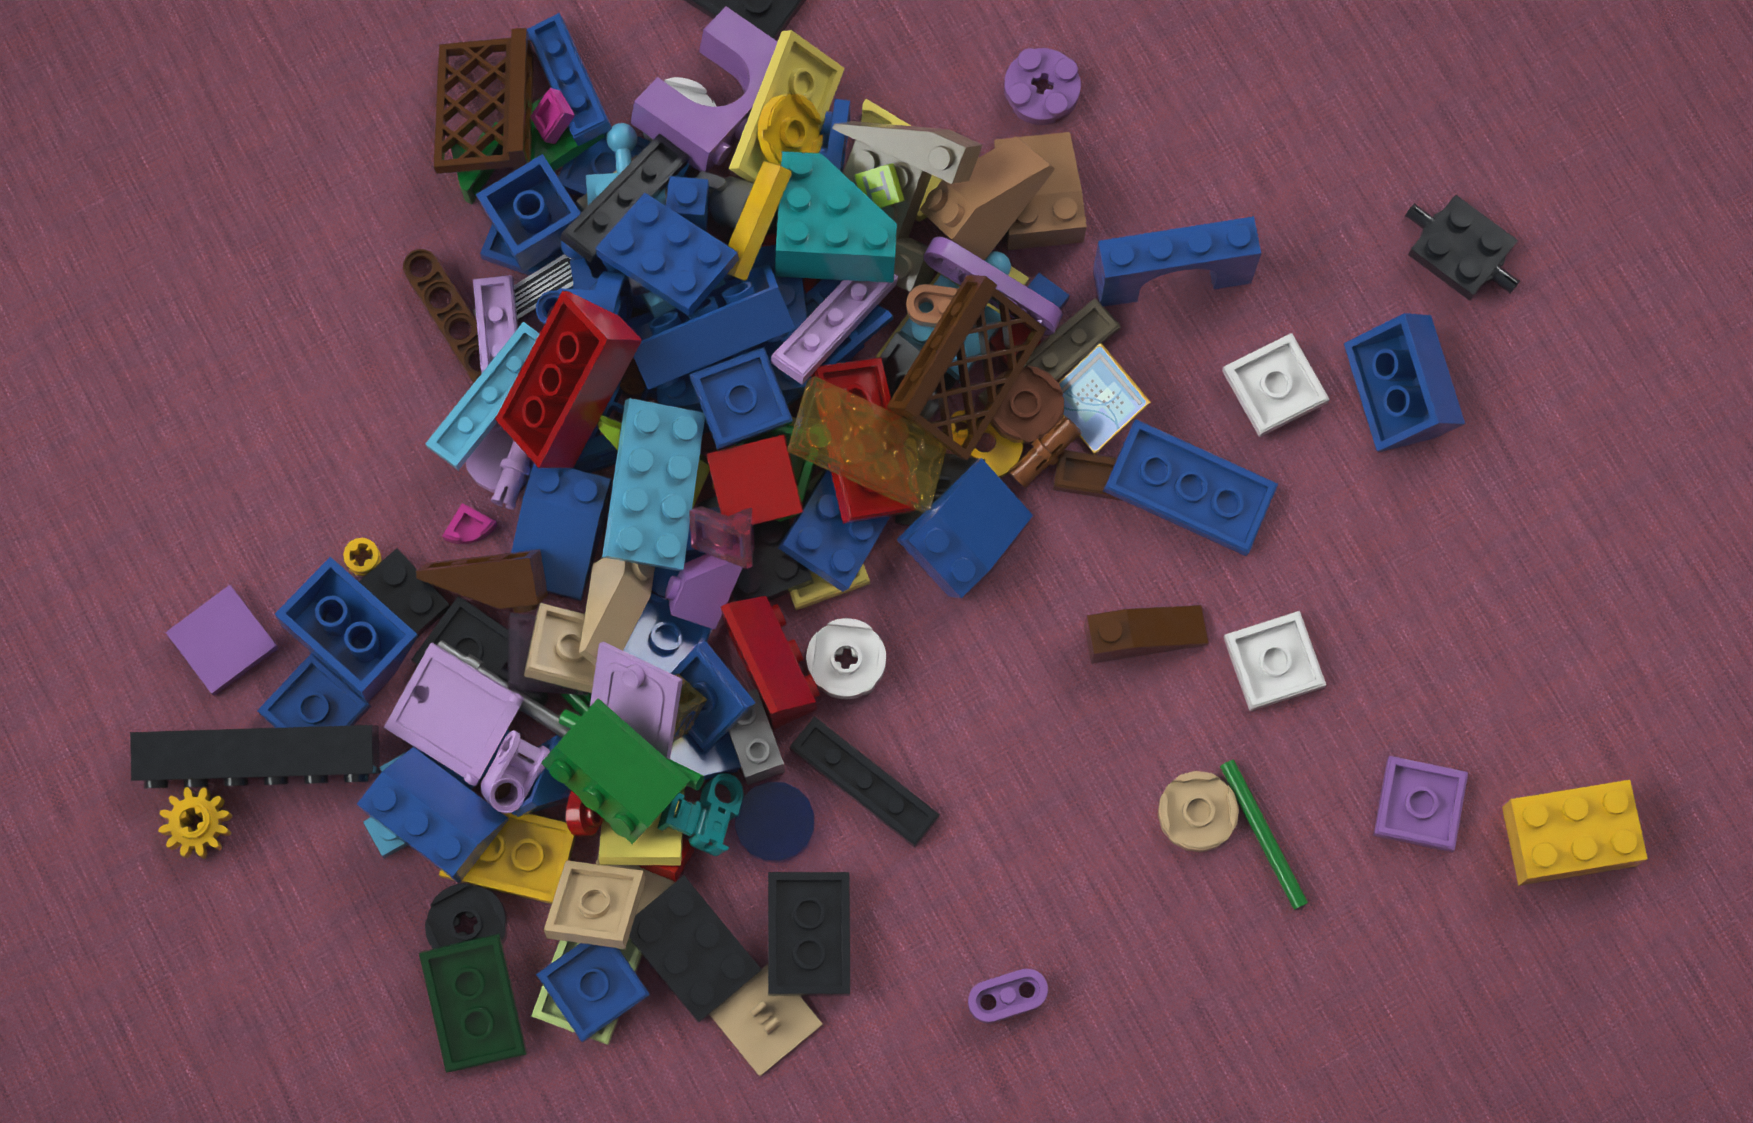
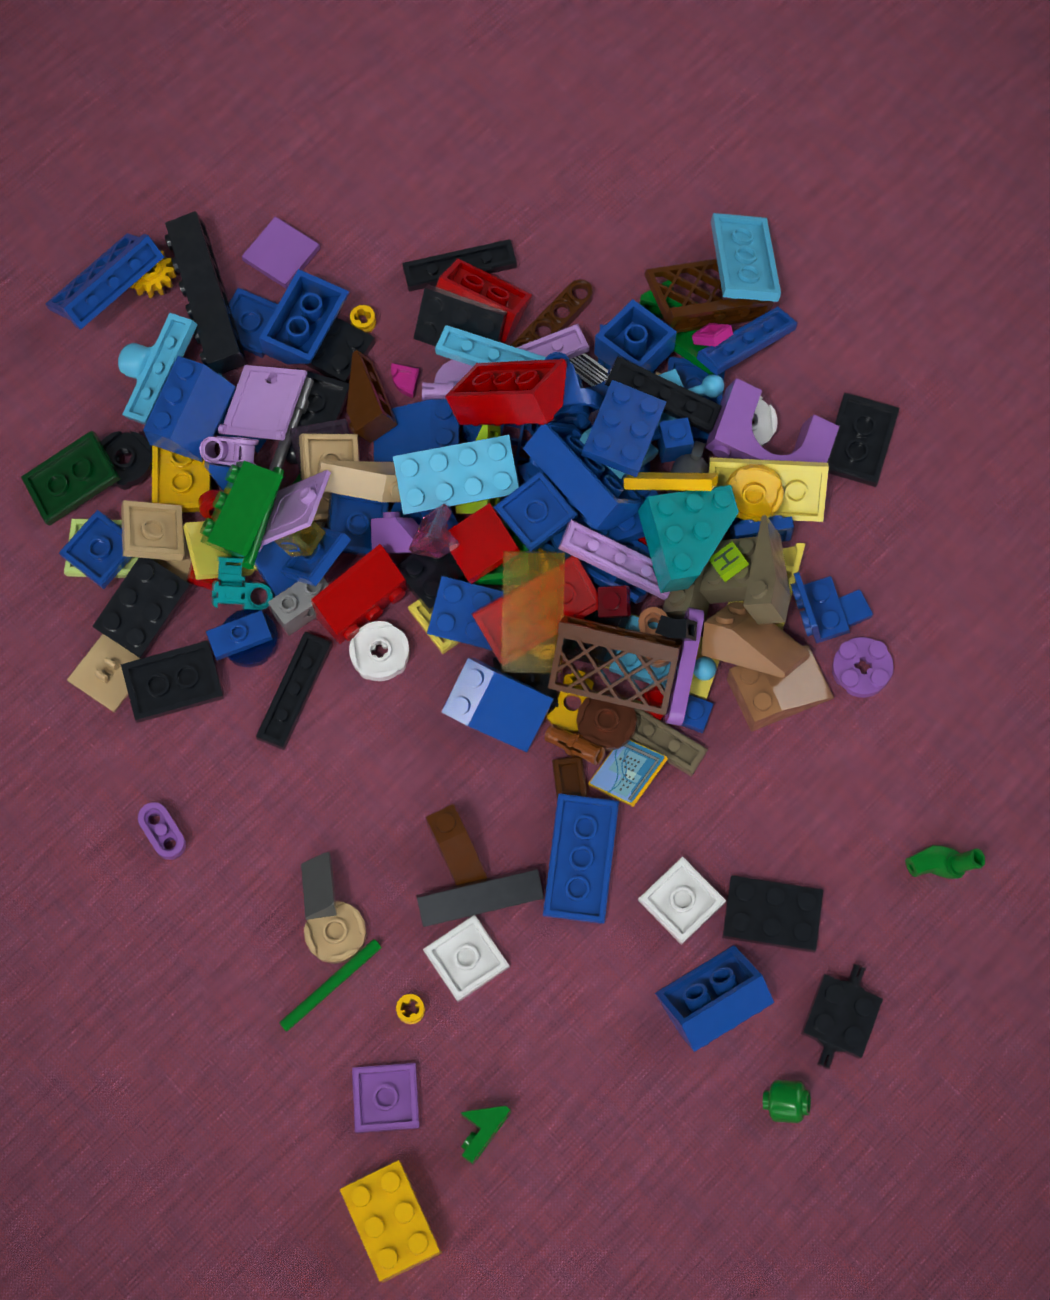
camera: 75 degrees right, 5 degrees down
blue arch [1093,216,1261,307] -> none
none -> blue fence [45,233,164,330]
none -> medium azure plate [118,313,198,425]
none -> blue plate [206,610,273,661]
none -> dark grey slope [301,852,337,920]
none -> yellow bush [396,994,425,1025]
none -> black tile [402,239,517,292]
none -> black plate [413,284,507,347]
none -> black tile [416,867,544,927]
none -> red slope [436,259,533,343]
none -> green slope [461,1106,511,1165]
none -> dark red plate [598,585,631,618]
none -> black piece [655,615,697,641]
none -> medium azure plate [711,213,781,302]
none -> black plate [722,875,823,953]
none -> green head [763,1080,811,1123]
none -> blue bracket [790,572,850,644]
none -> blue tile [839,589,873,627]
none -> green arm [905,845,985,879]

